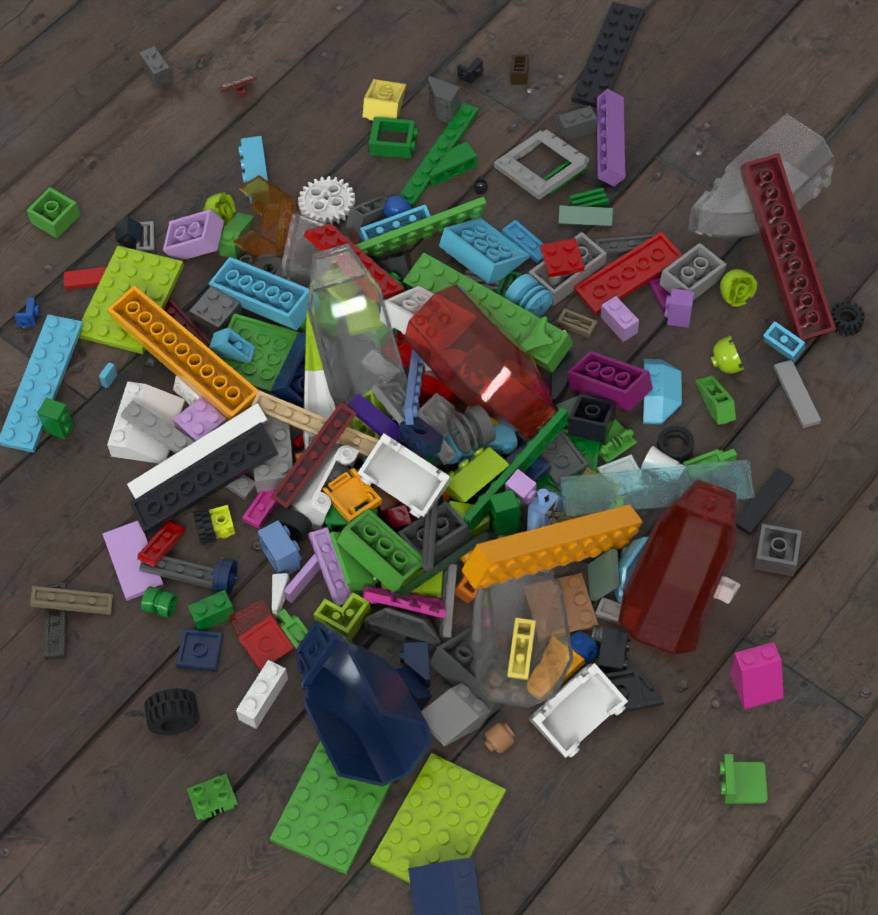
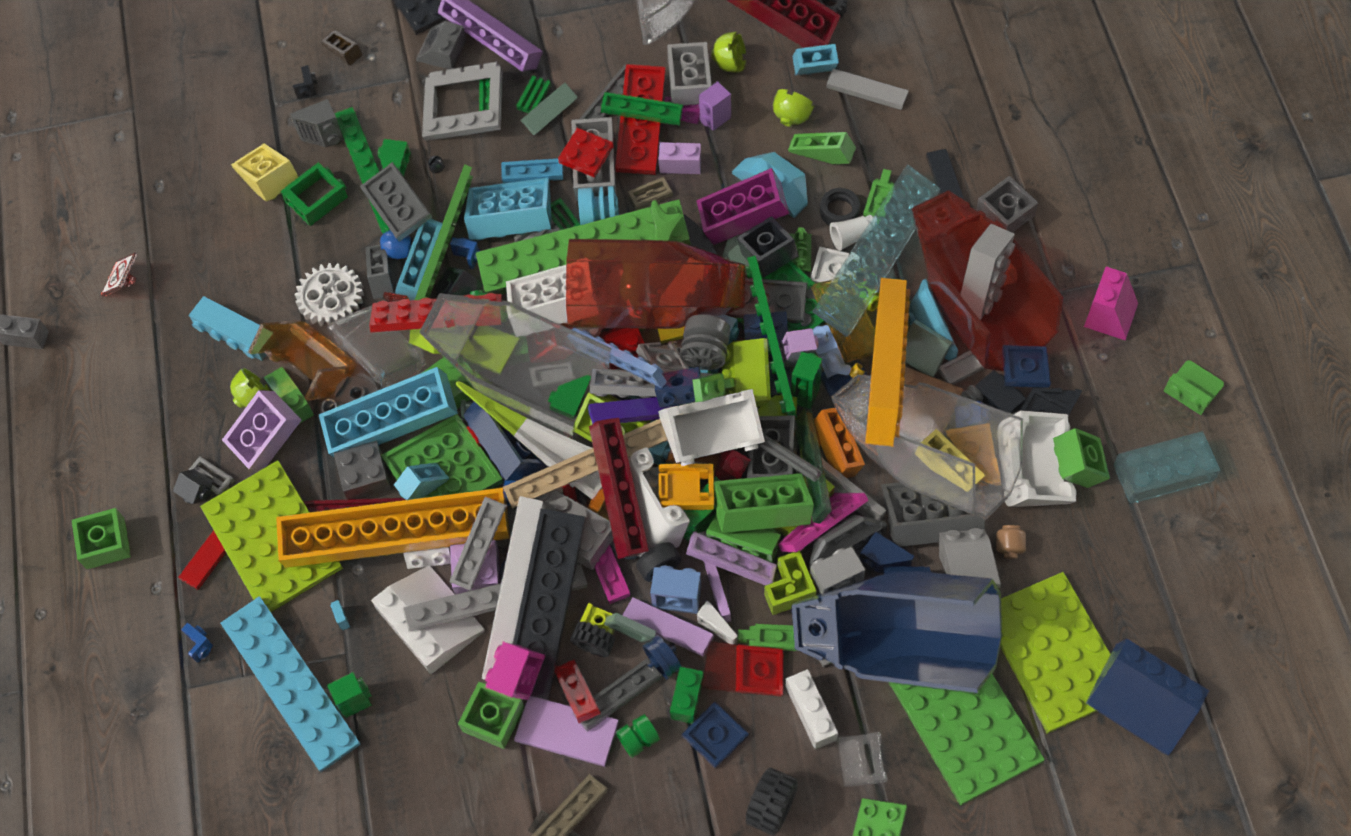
camera: 50 degrees left, 5 degrees up
none -> dark grey tile [360,162,432,242]
none -> light grey tile [449,497,507,591]
none -> blue bracket [450,238,480,269]
none -> bright green brick [458,682,524,749]
none -> dark pink brick [485,641,546,700]
none -> green slope [547,375,591,420]
none -> green tile [601,92,683,125]
none -> sand green tile [604,613,656,643]
none -> lavender tile [623,598,714,656]
none -> bright green hinge [693,373,734,402]
none -> light grey brick [810,547,865,595]
none -> clear plate [838,732,888,787]
none -> light grey brick [957,224,1015,321]
none -> dark blue tile [1002,345,1051,388]
none -> bright green brick [1053,428,1110,488]
none -> clear light blue brick [1113,431,1221,504]

